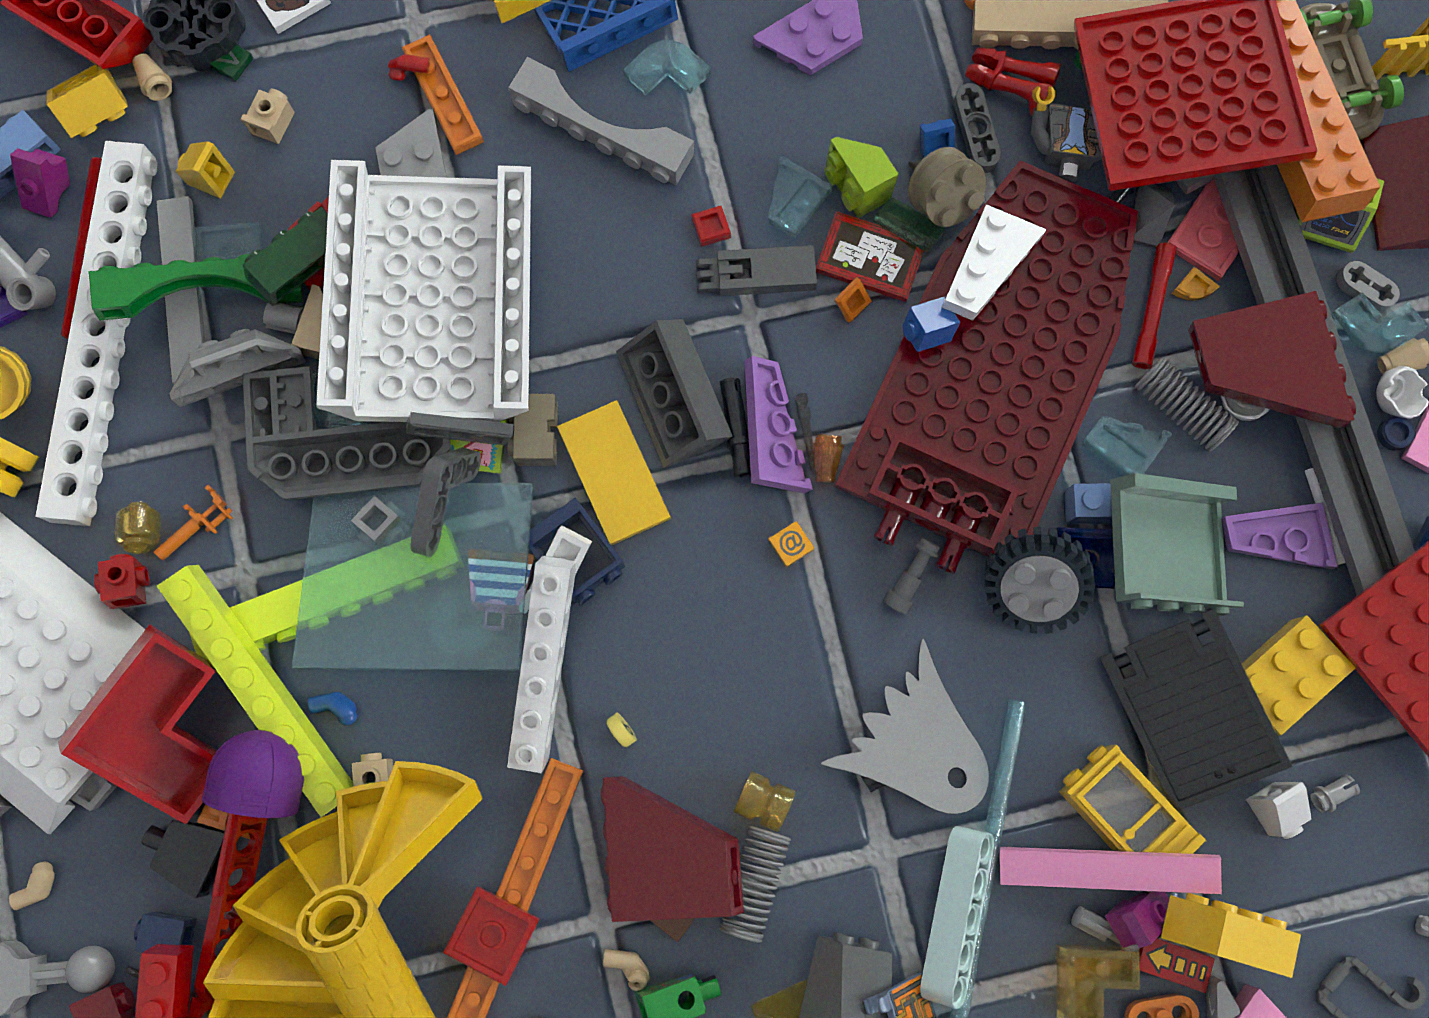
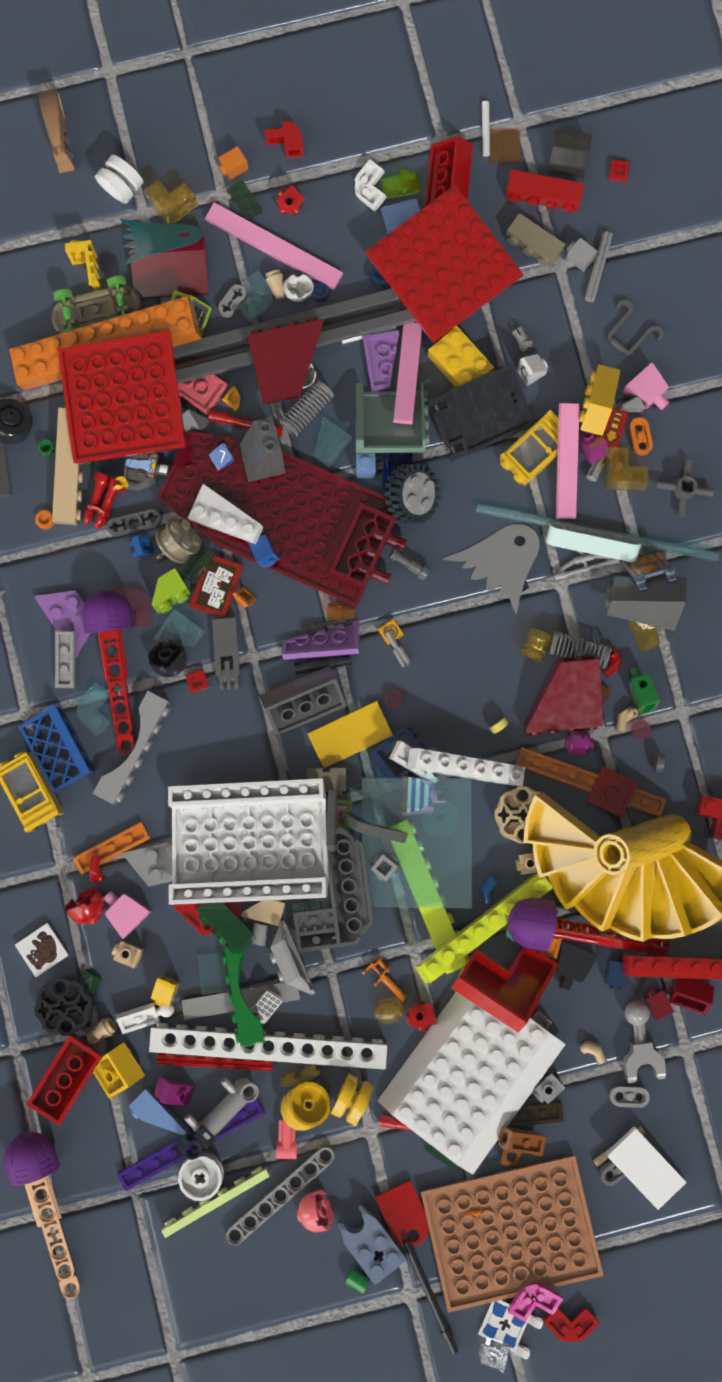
camera: 90 degrees left, 5 degrees up
none -> light grey tile [55,630,76,688]
none -> red cylinder [64,888,105,925]
none -> piece [82,590,136,755]
none -> bright pink torso [104,891,152,939]
none -> clear pink plate [114,588,152,627]
none -> white plate [116,1003,174,1034]
none -> black cylinder [148,639,188,678]
none -> slope [209,443,235,471]
none -> dark grey slope [239,416,285,482]
none -> white tile [250,988,283,1025]
none -> clear yellow slope [280,1064,320,1087]
none -> clear pink tile [384,689,403,709]
none -> light grey axle [385,631,412,668]
none -> bright pink tile [393,322,422,425]
none -> tan connector [493,786,541,844]
none -> light grey piece [554,551,620,581]
none -> magenta head [565,730,594,756]
none -> red arm [602,649,621,678]
none -> clear pink tile [631,720,651,740]

